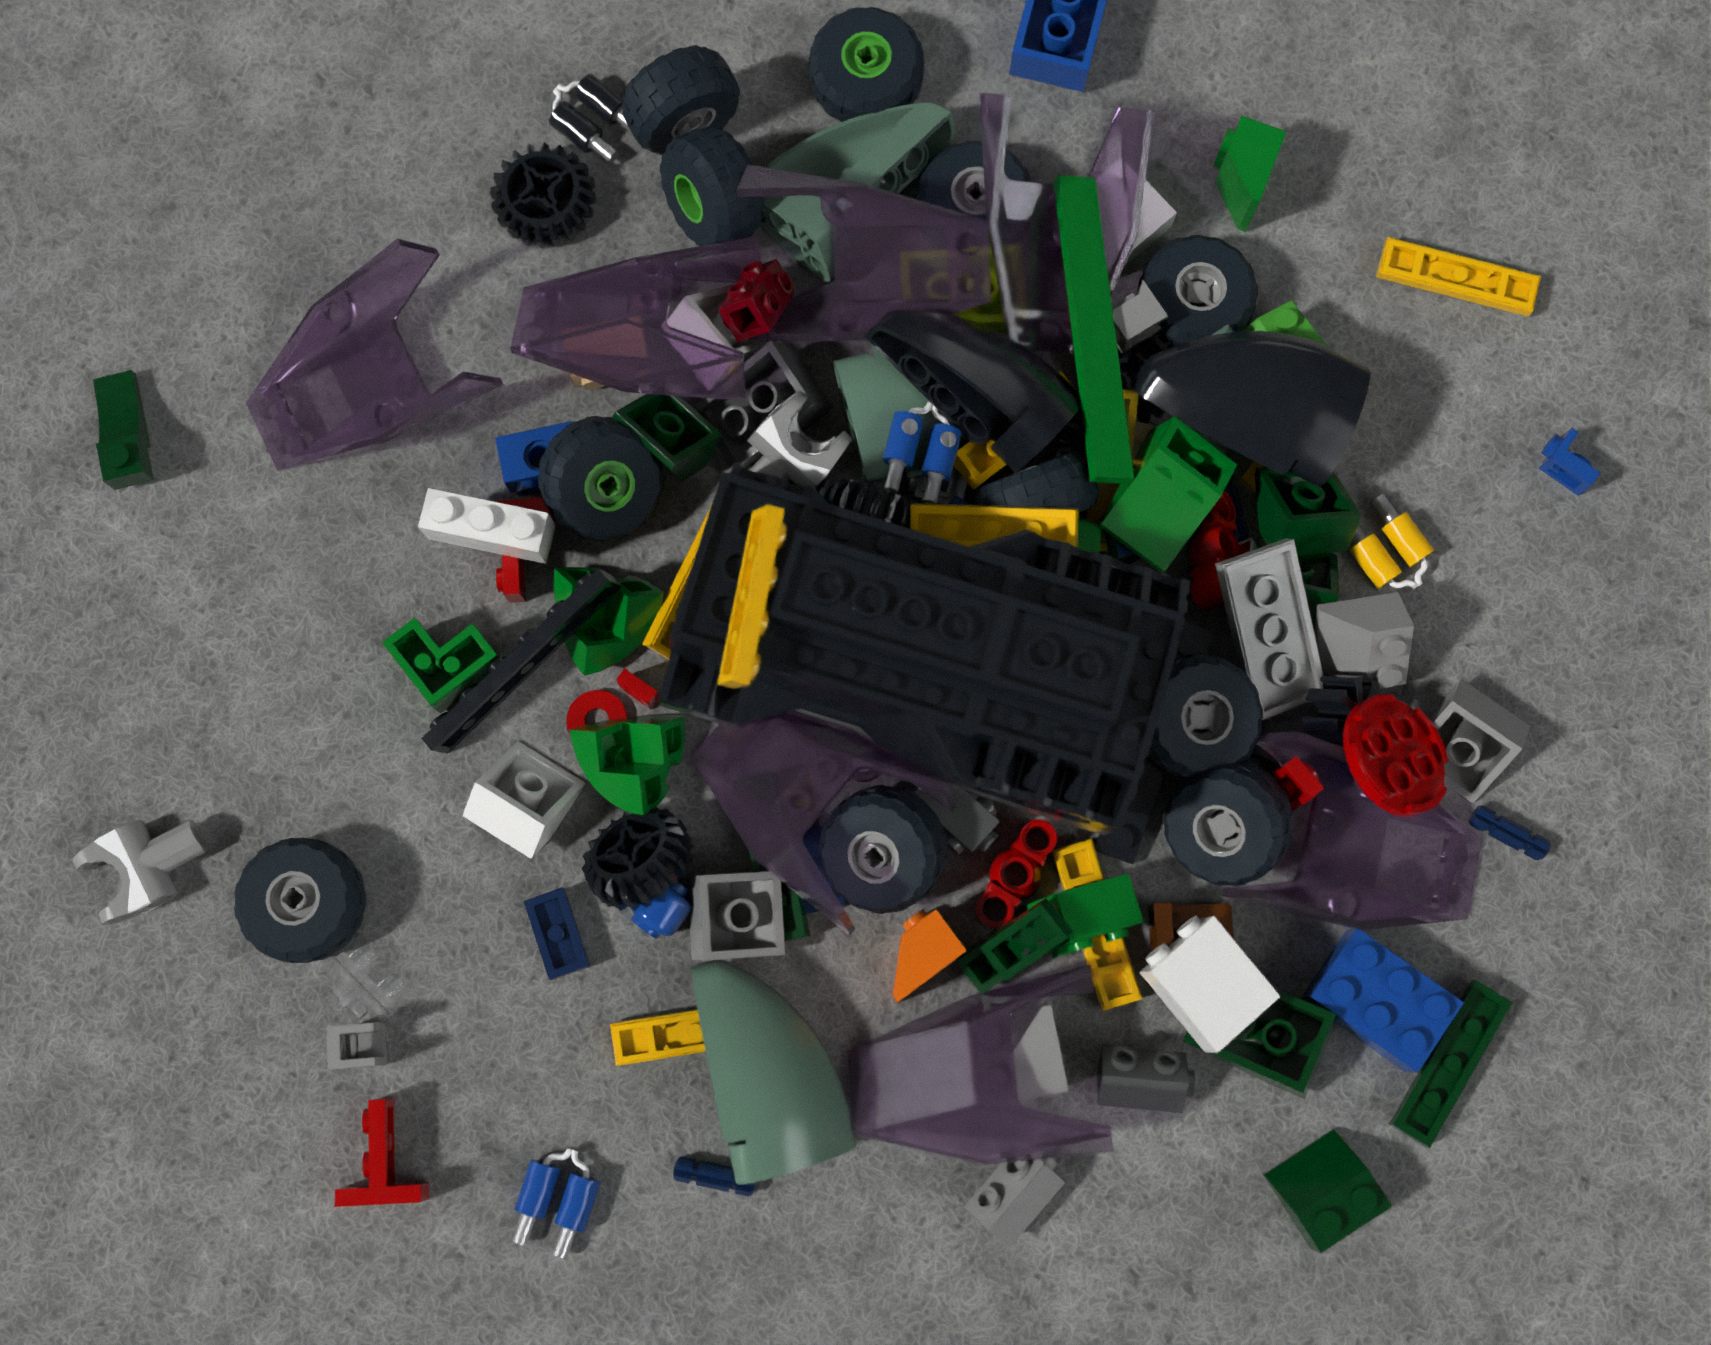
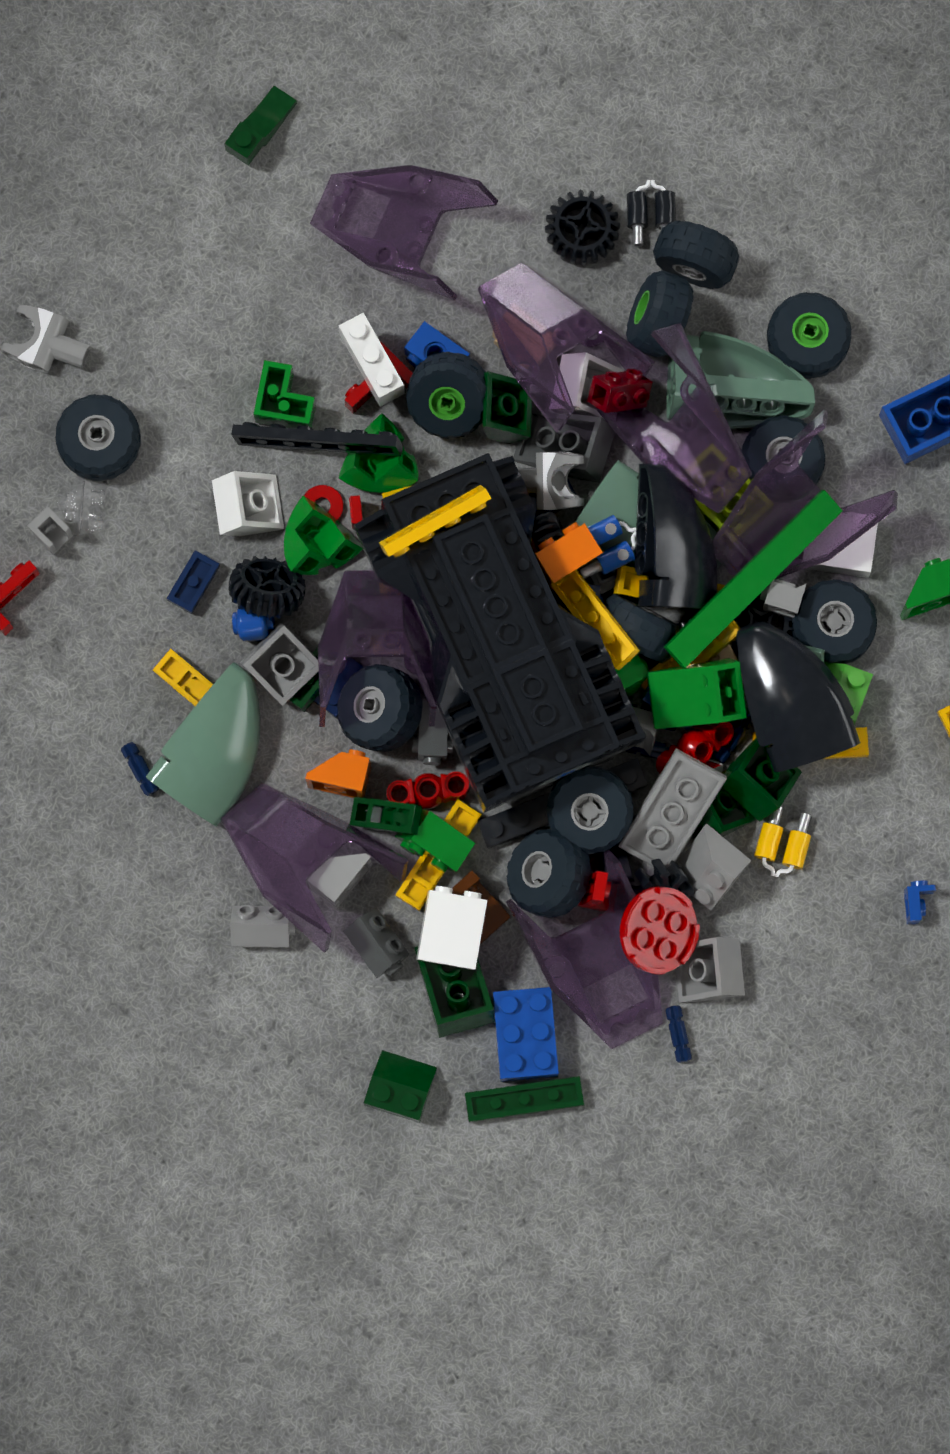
camera: 50 degrees right, 0 degrees up
blue piece [513,1148,601,1259] -> none
none -> orange brick [535,522,603,583]

